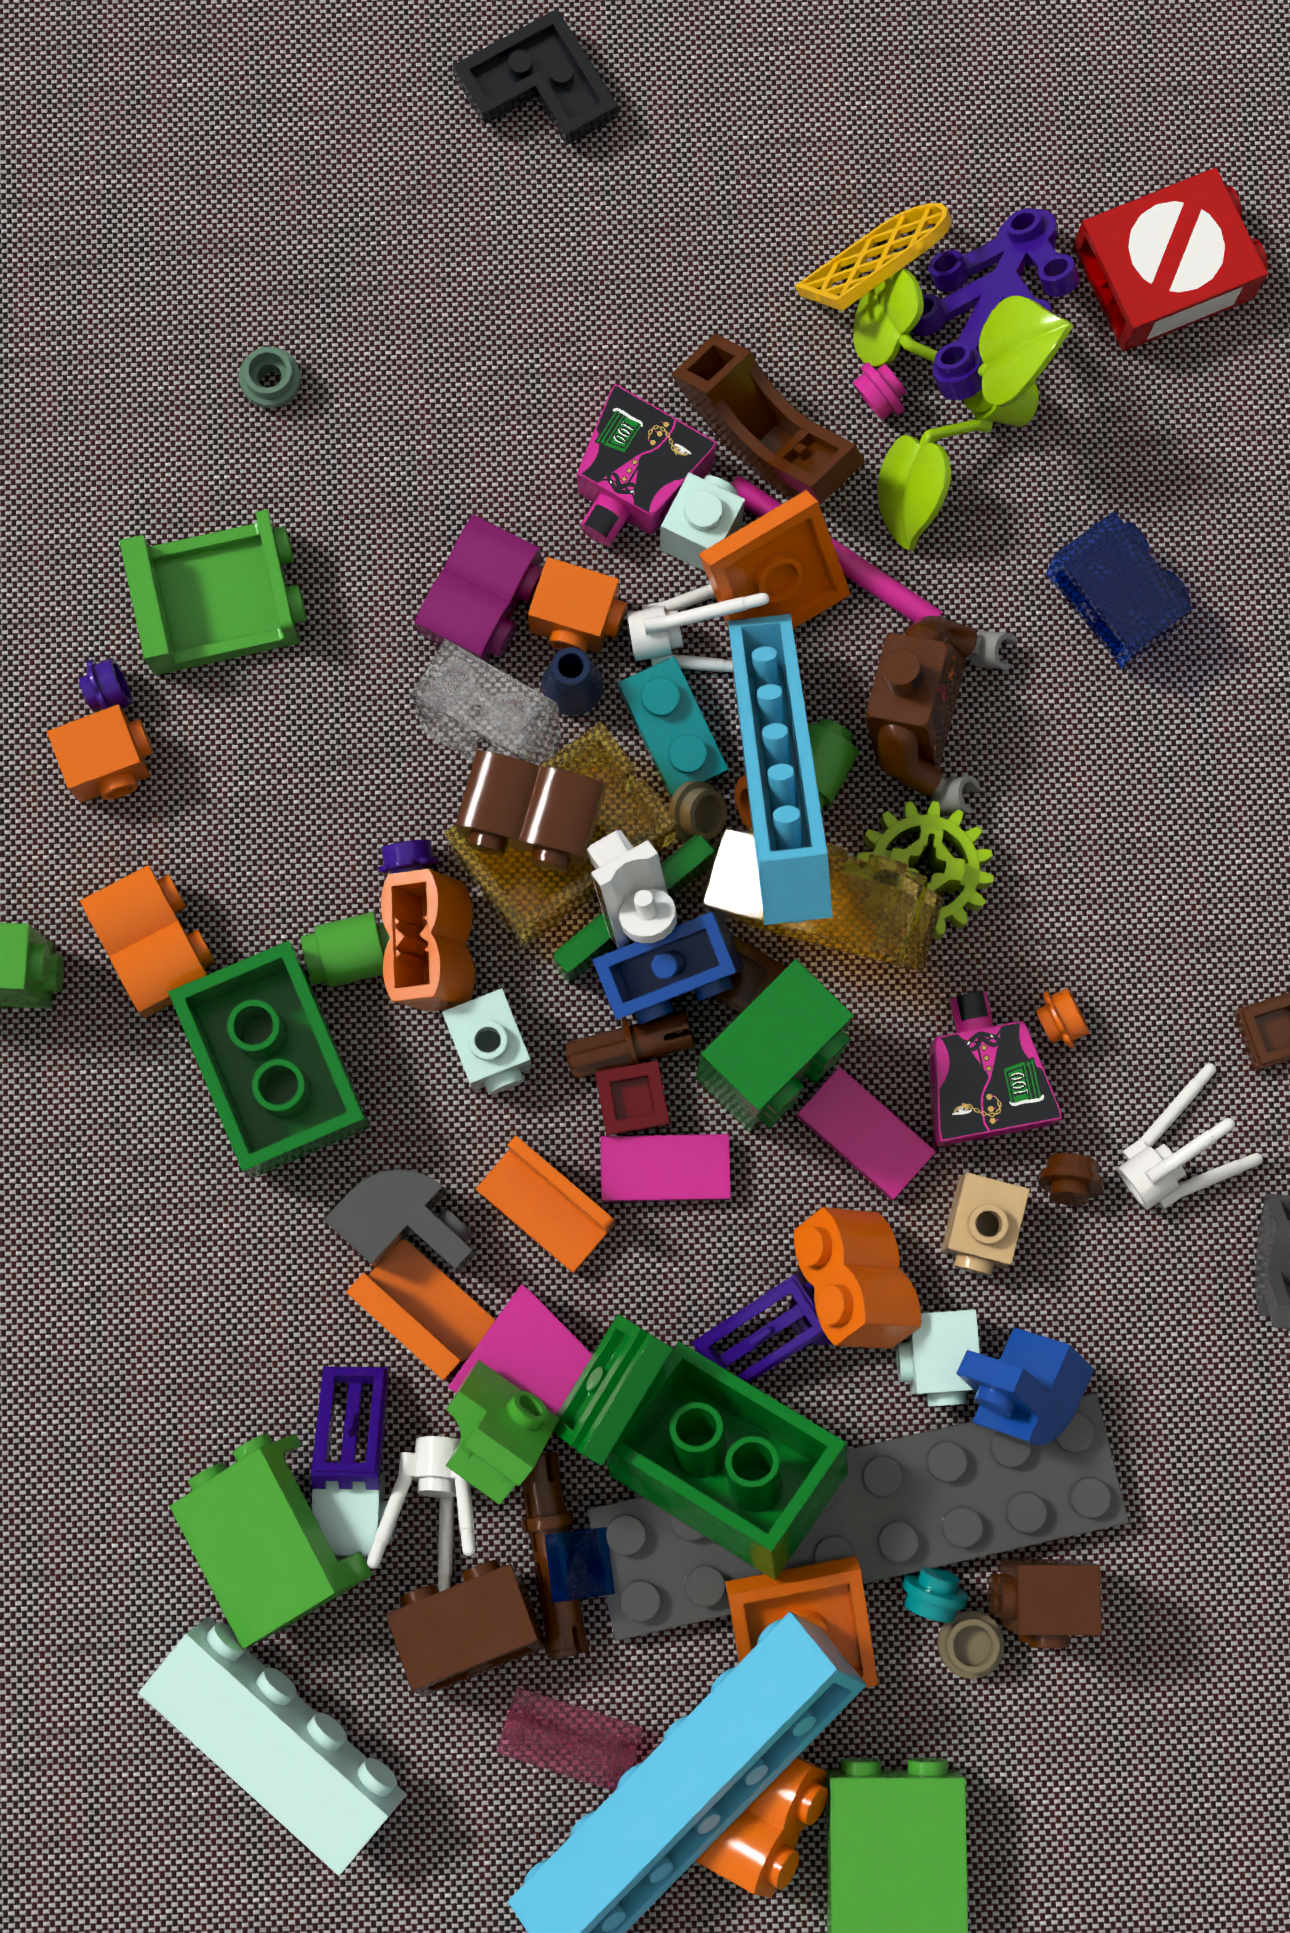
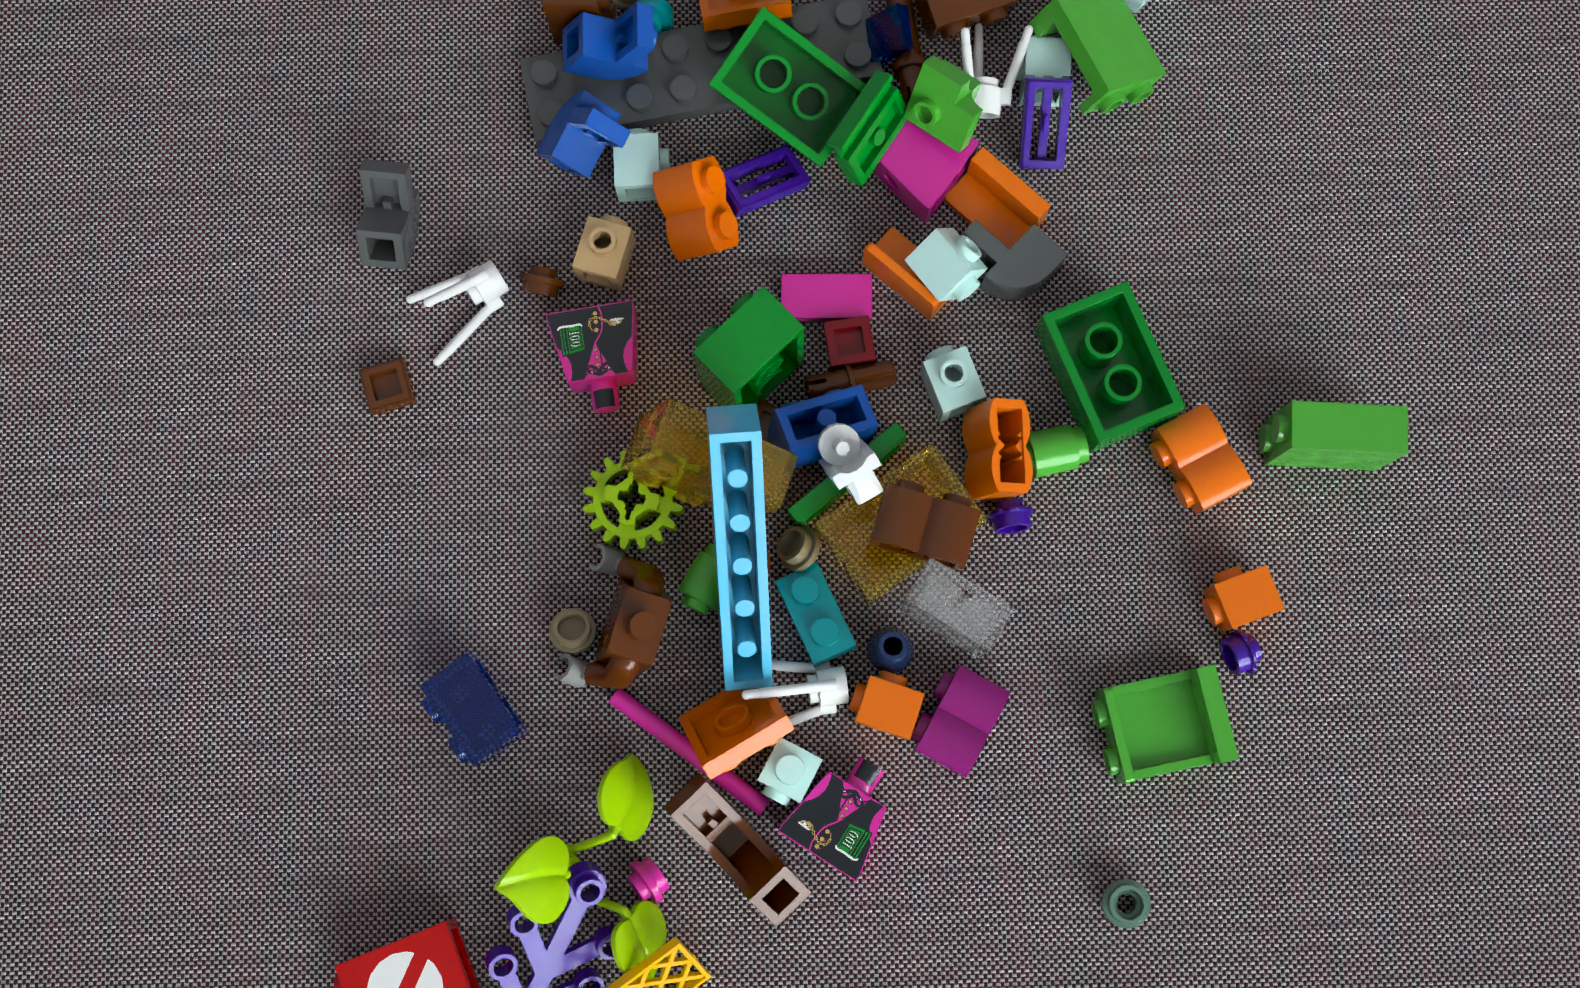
camera: 175 degrees left, 0 degrees up
dark pink tile [796,1066,936,1201] -> none
orange plate [1036,987,1090,1049] -> none
none -> dark tan plate [549,608,596,655]
none -> blue brick [562,2,657,80]
none -> light aqua brick [905,228,988,302]

